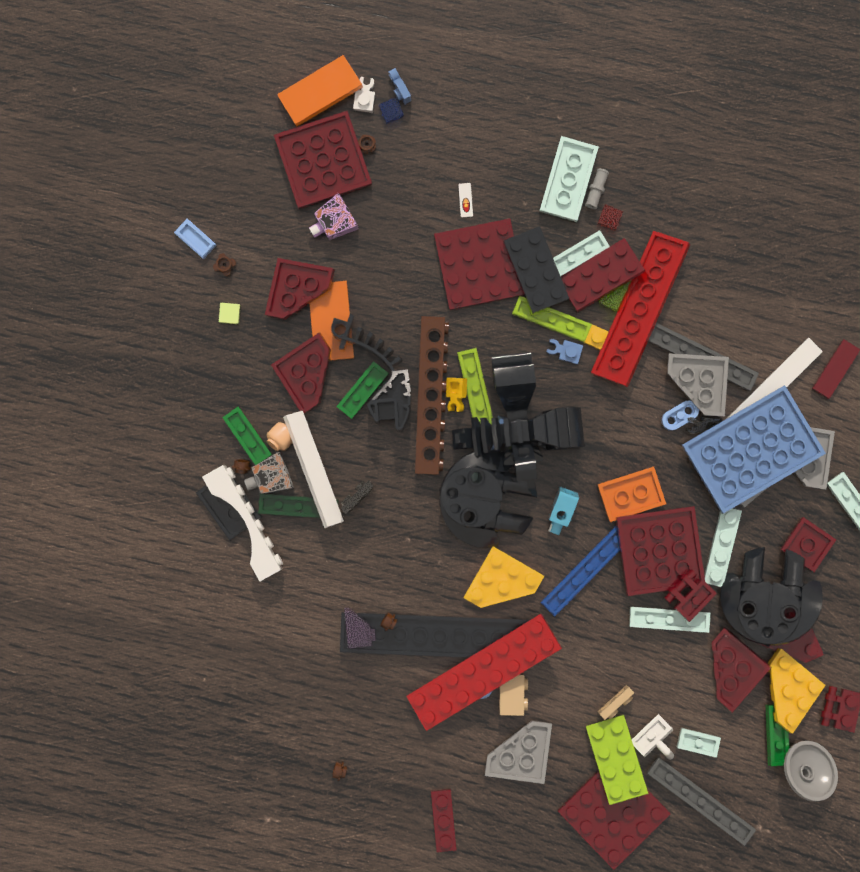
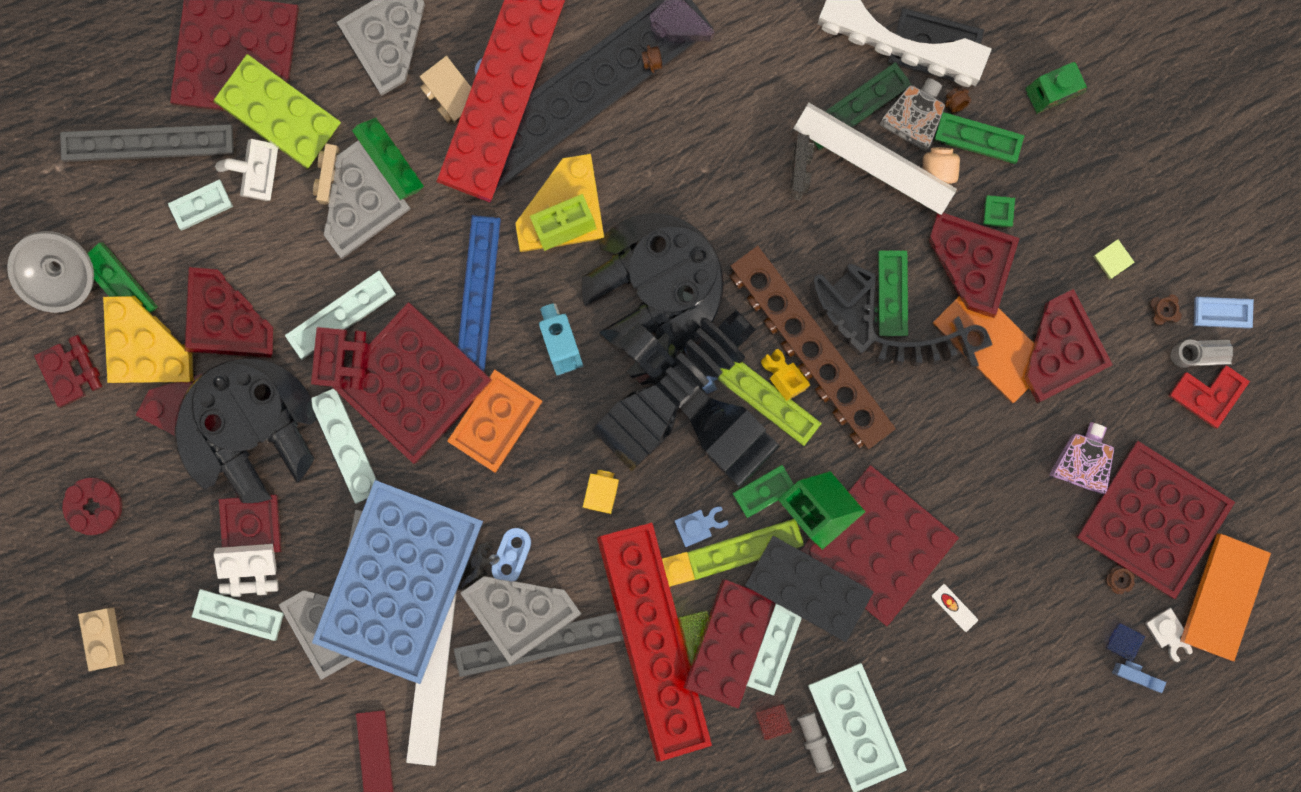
camera: 135 degrees right, 0 degrees up
none -> white plate [214,544,278,597]
none -> light grey plate [324,140,411,259]
none -> green plate [352,118,424,200]
none -> lime hinge [530,194,597,251]
none -> yellow brick [583,470,619,514]
none -> green plate [733,465,794,518]
none -> green slope [778,471,866,550]
none -> green plate [983,195,1015,228]
none -> green torso [1025,62,1087,114]
none -> red plate [1168,365,1250,429]
none -> light grey piece [1171,339,1233,368]

